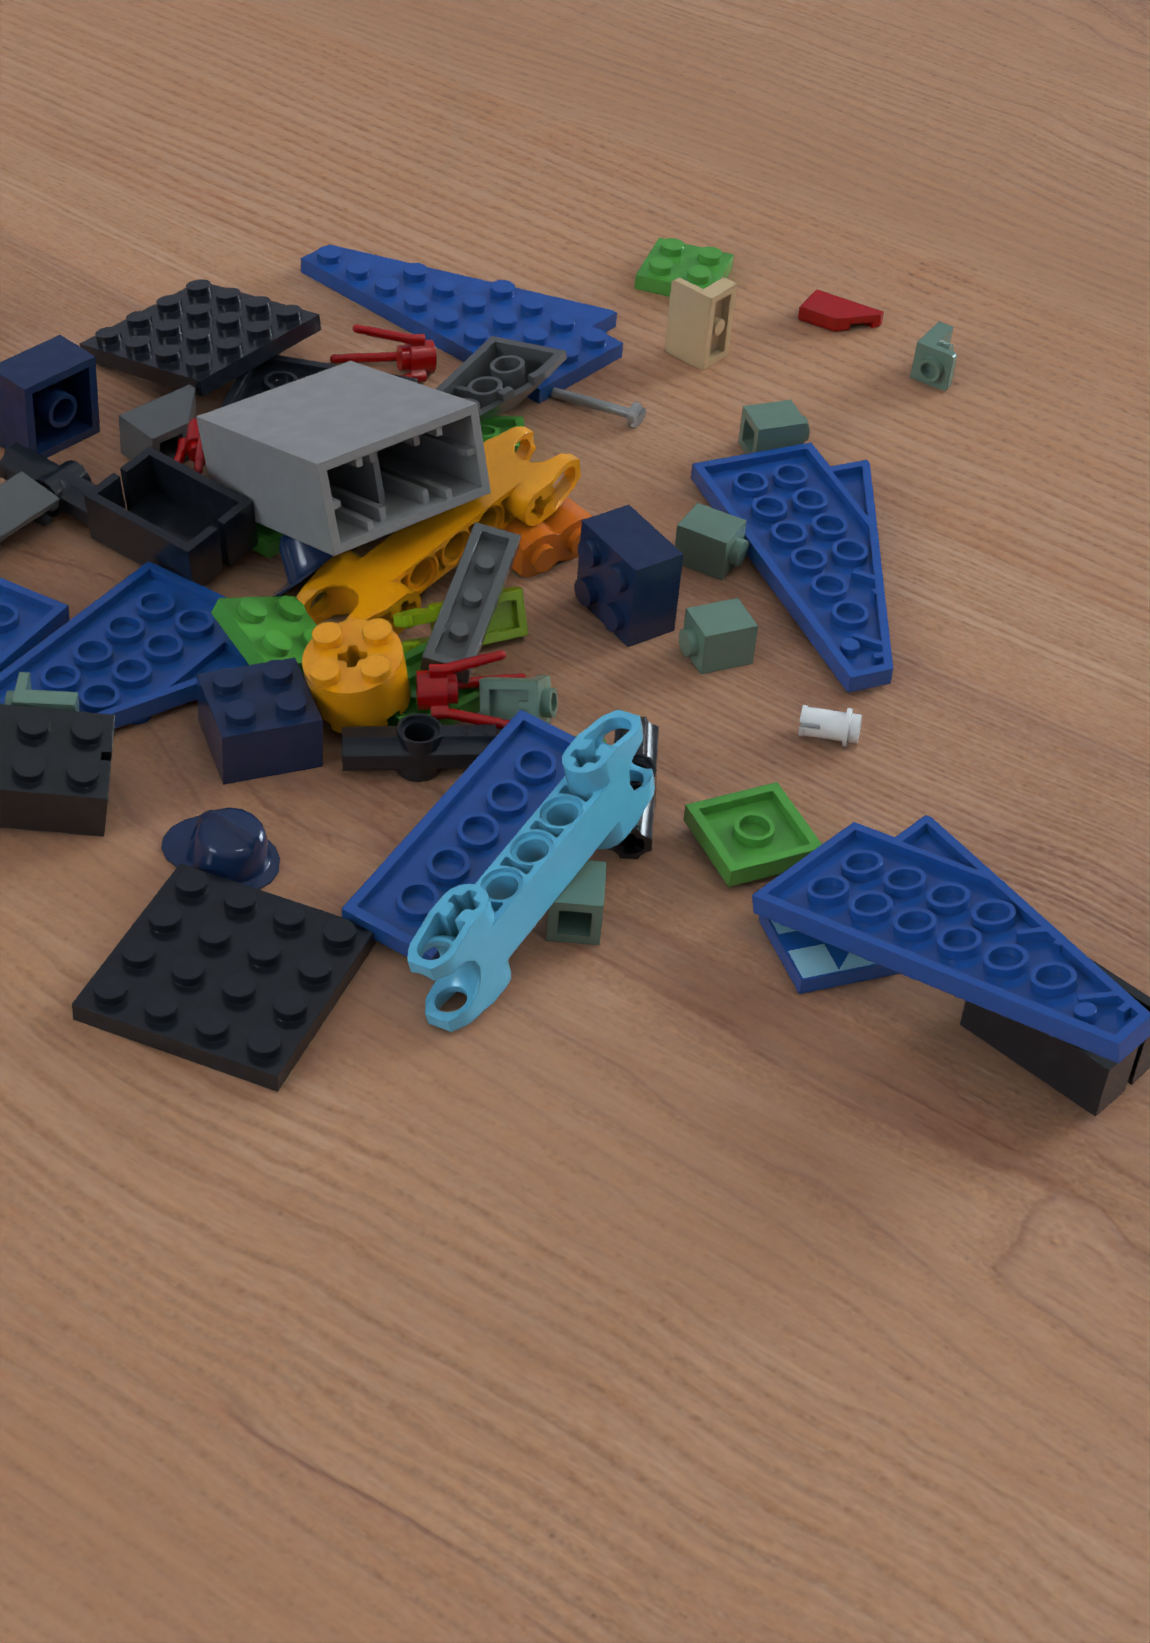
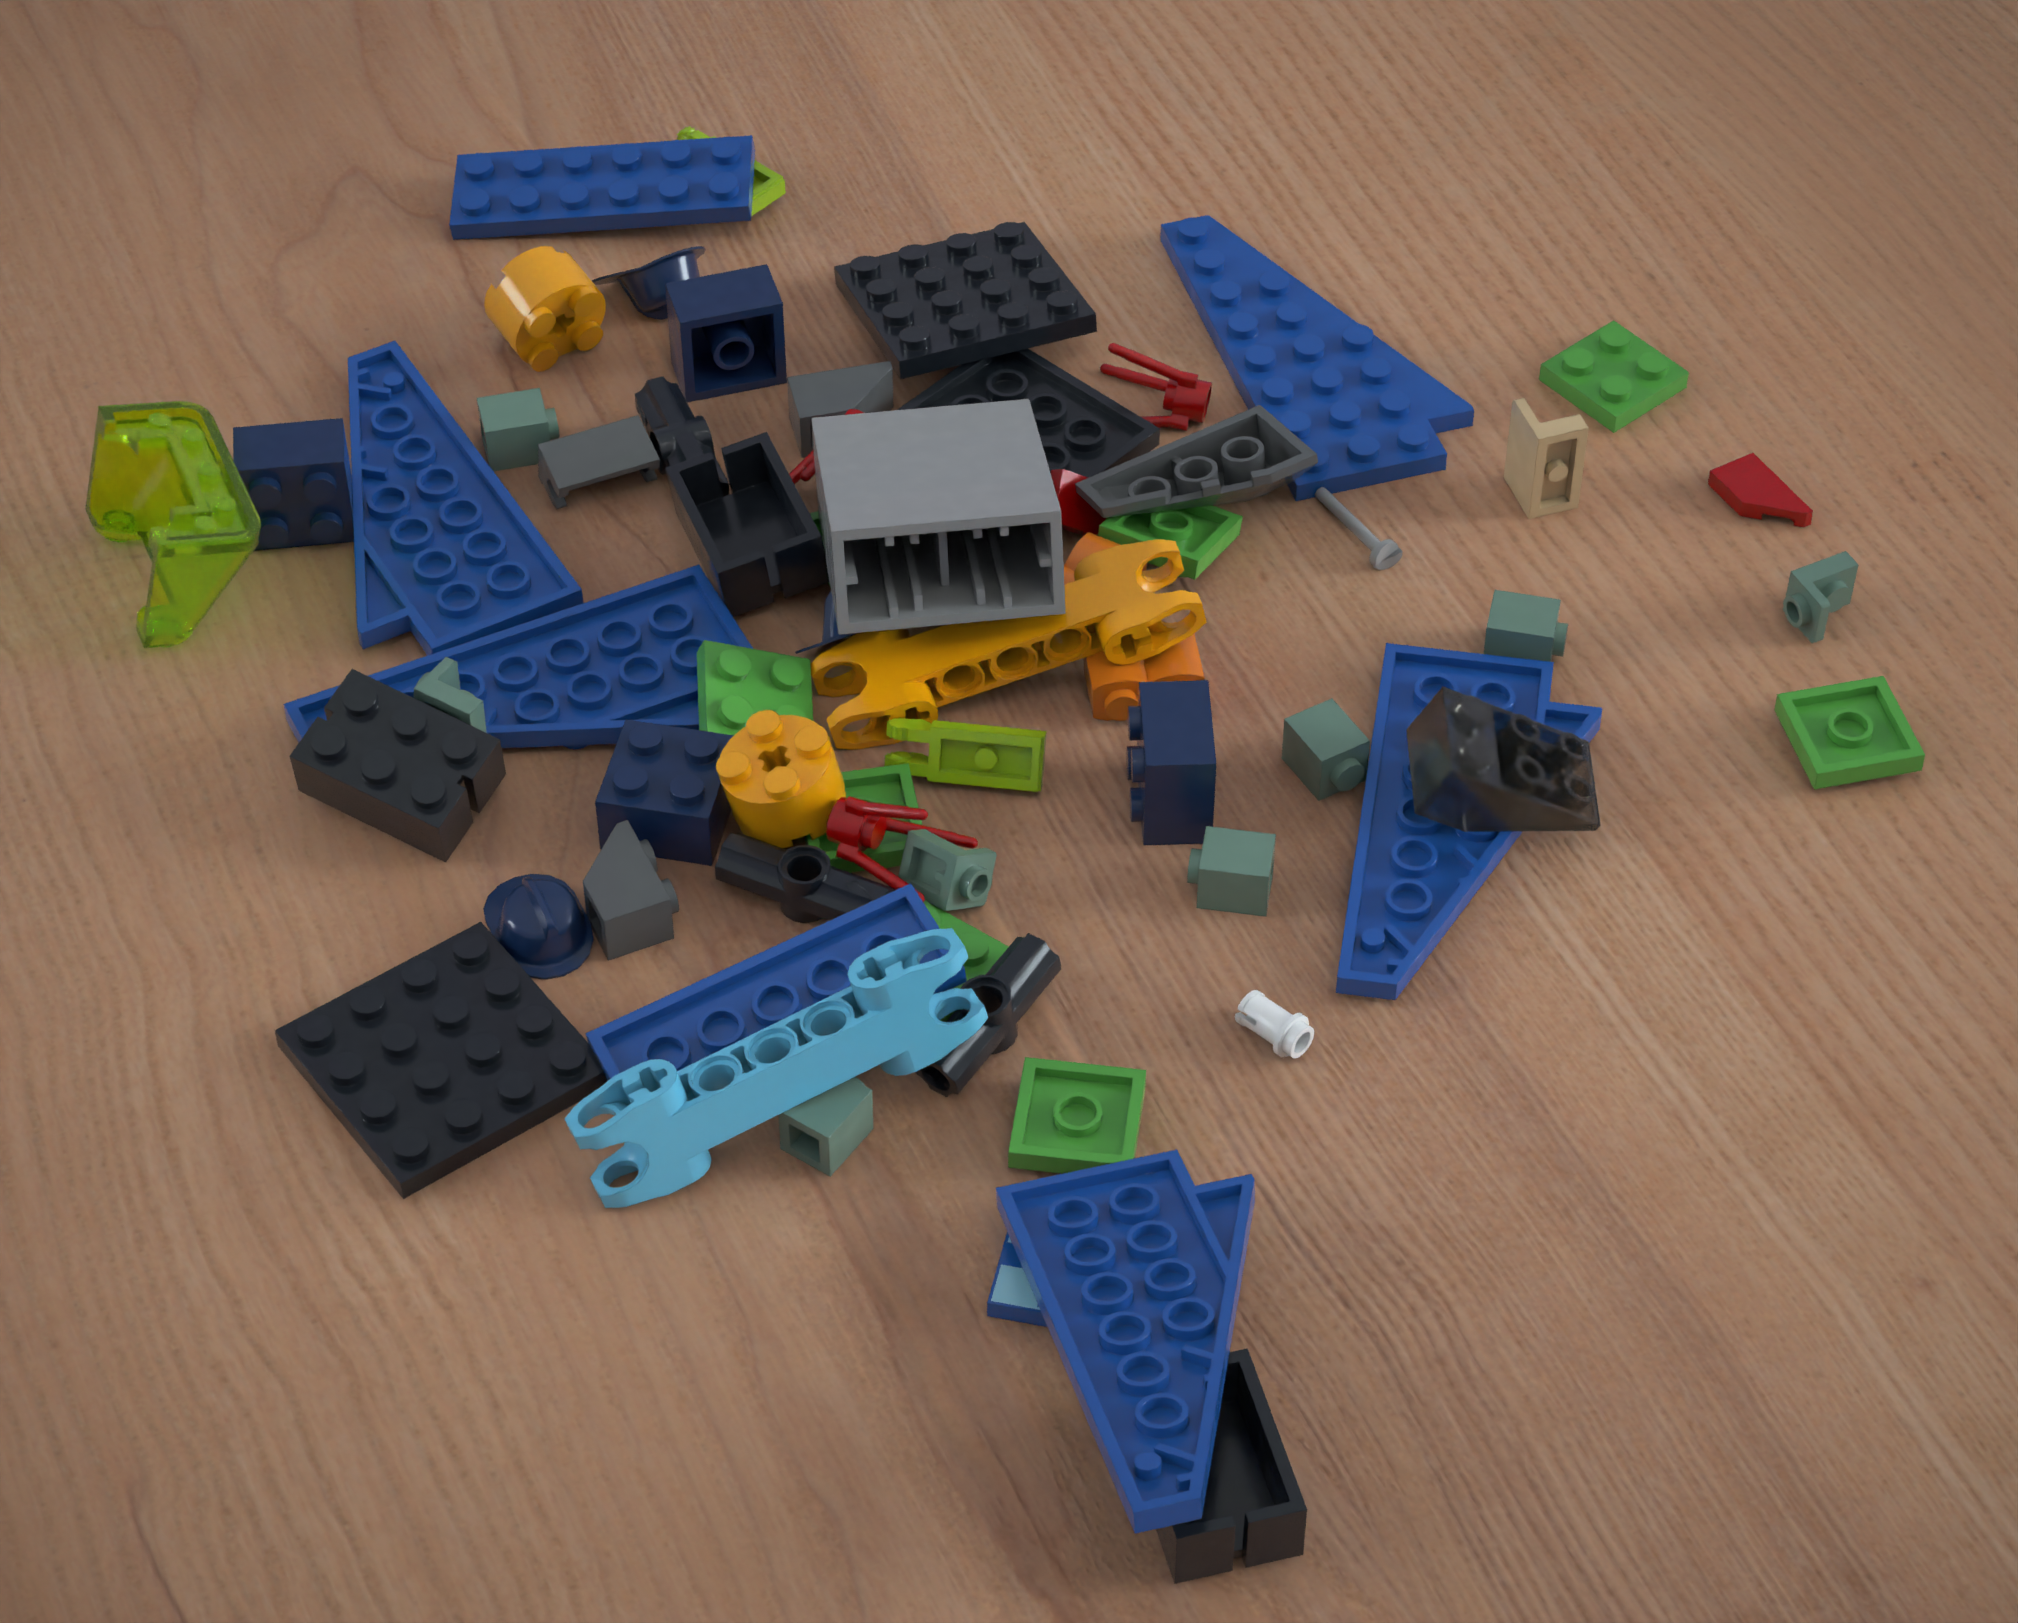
camera: 35 degrees right, 5 degrees up
dark grey plate [420,522,521,684] -> none
none -> dark grey slope [583,820,679,961]
none -> clear smoke slope [1406,687,1601,832]
none -> bright green plate [1774,676,1925,790]

